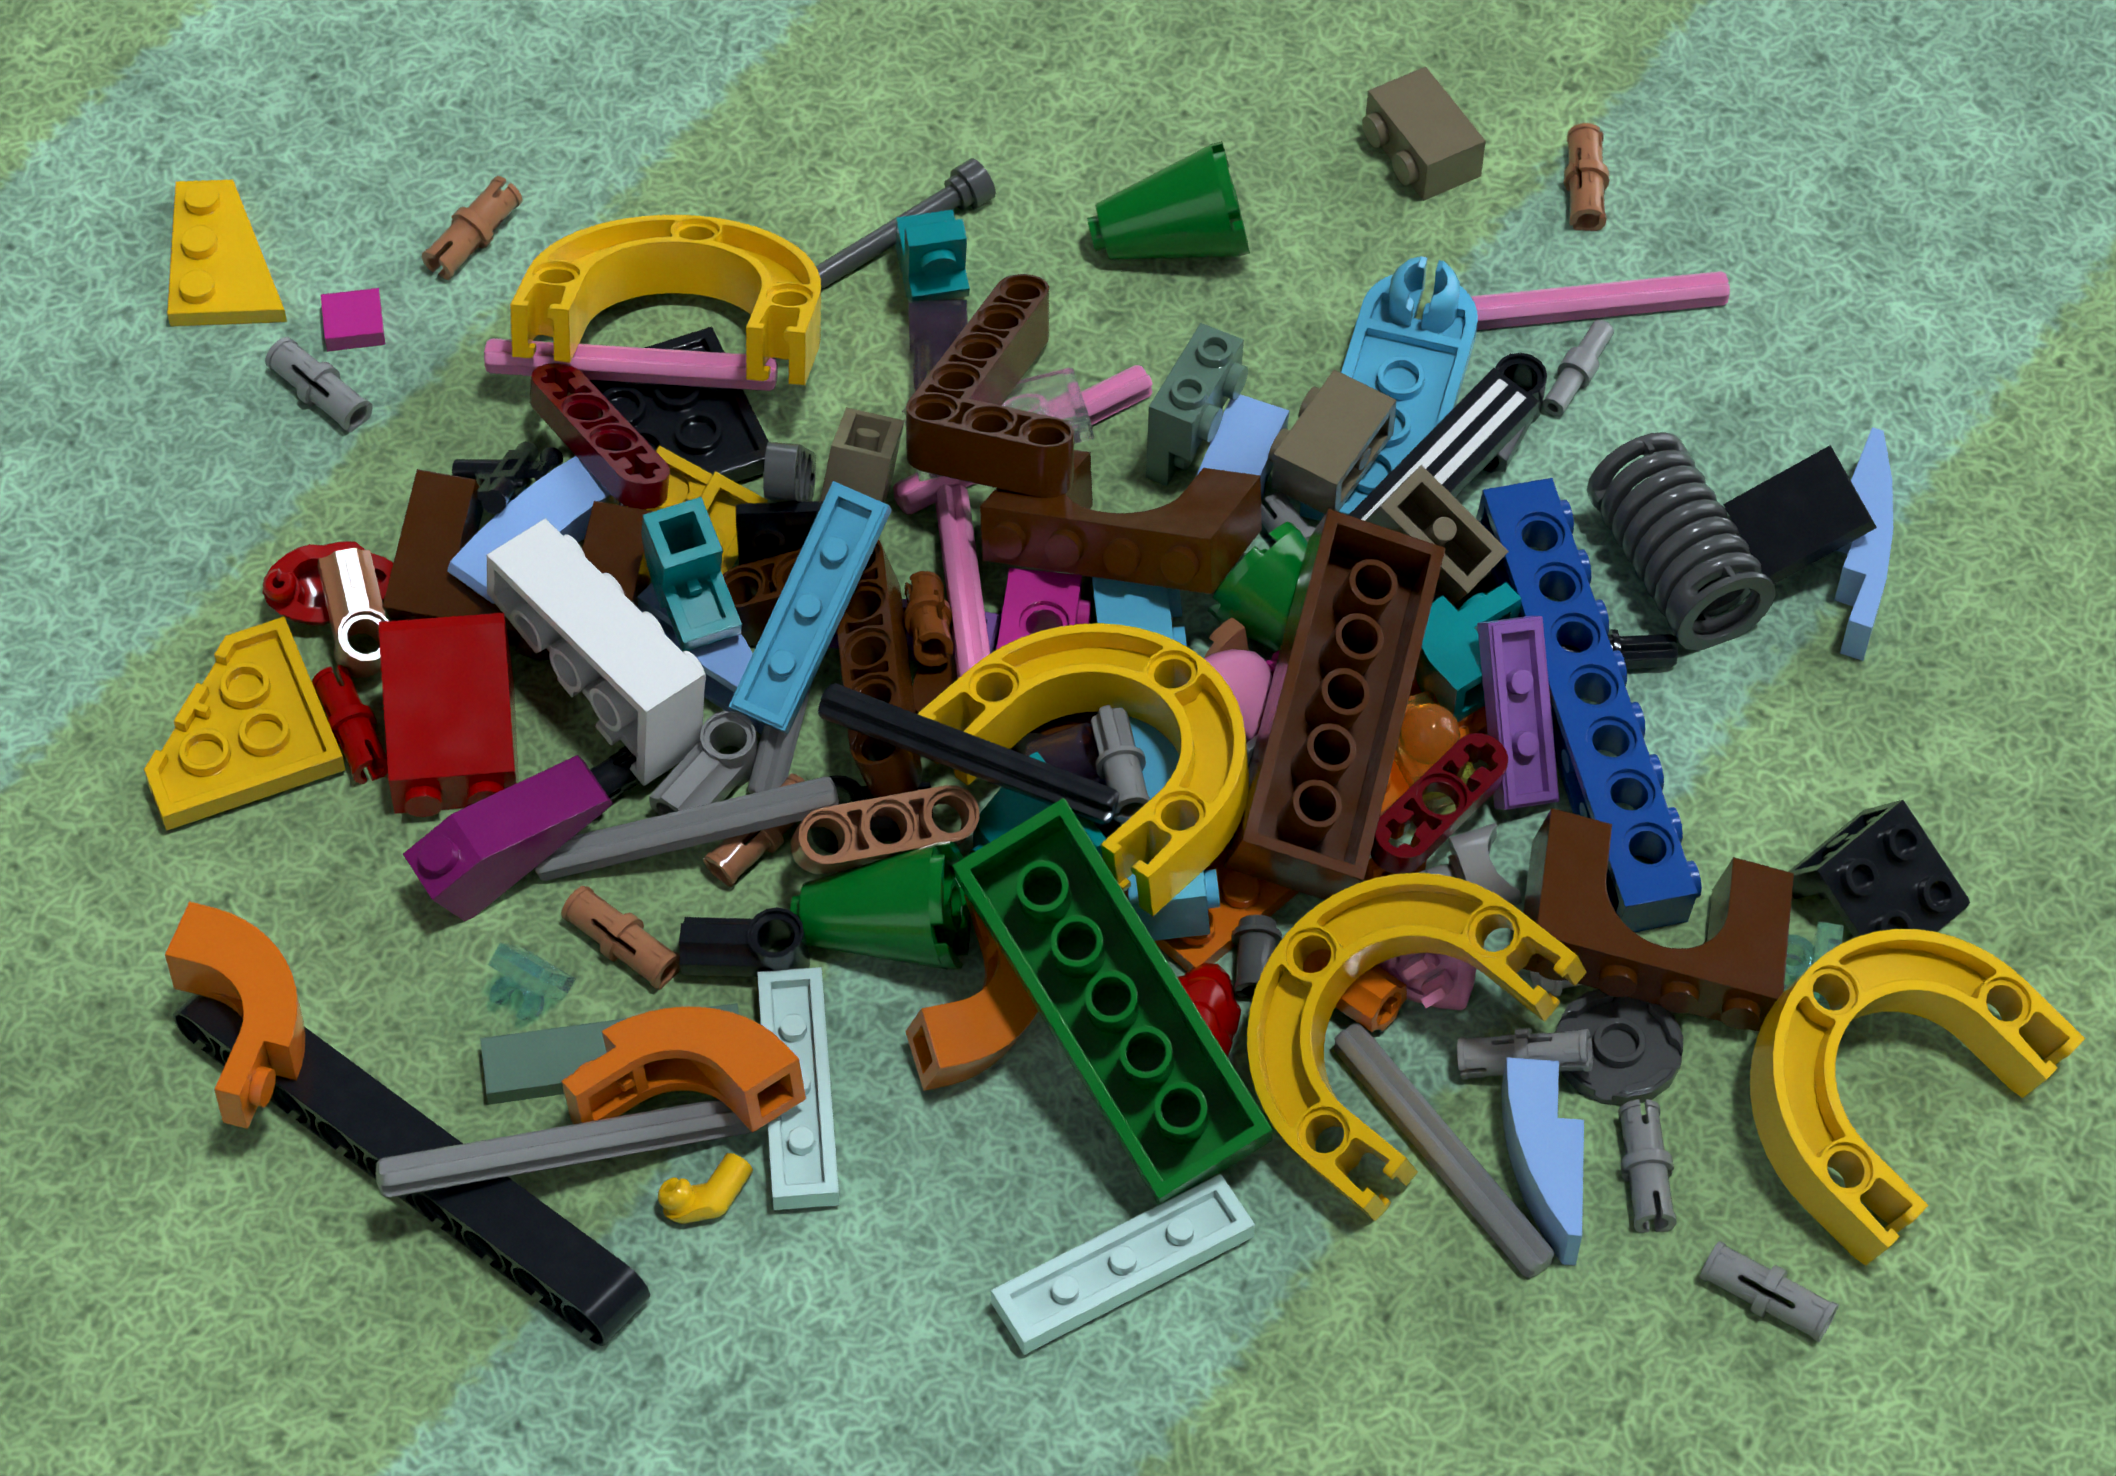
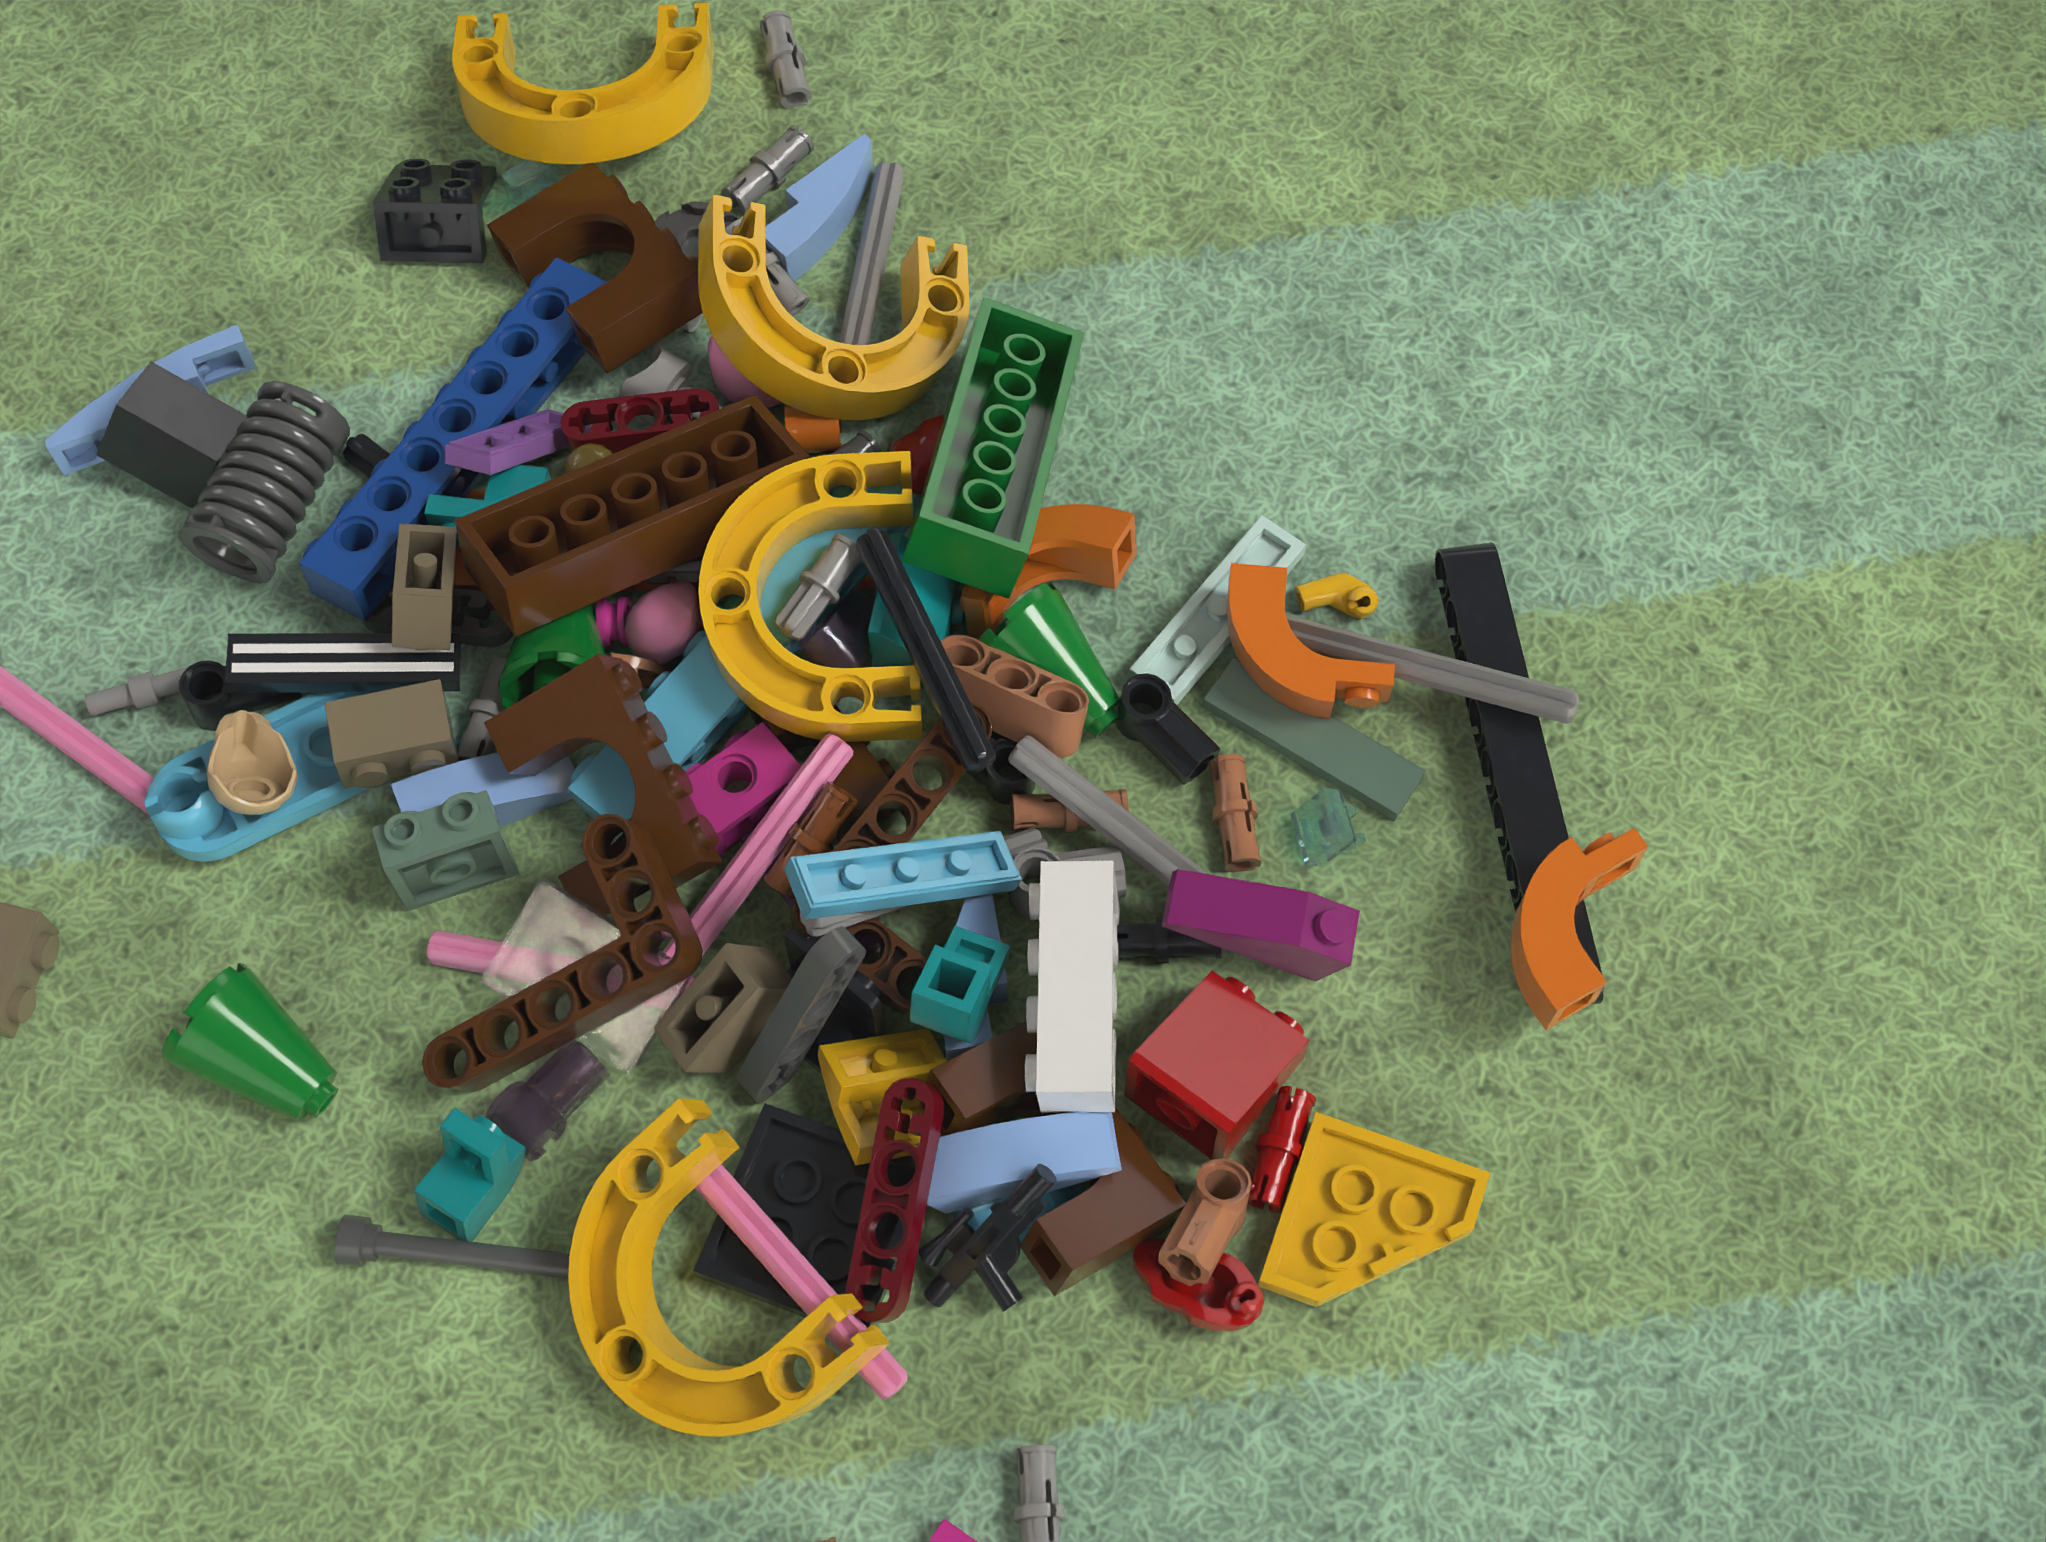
camera: 135 degrees left, 10 degrees up
light aqua plate [991,1174,1255,1355] -> none
none -> tan hair [207,710,298,815]

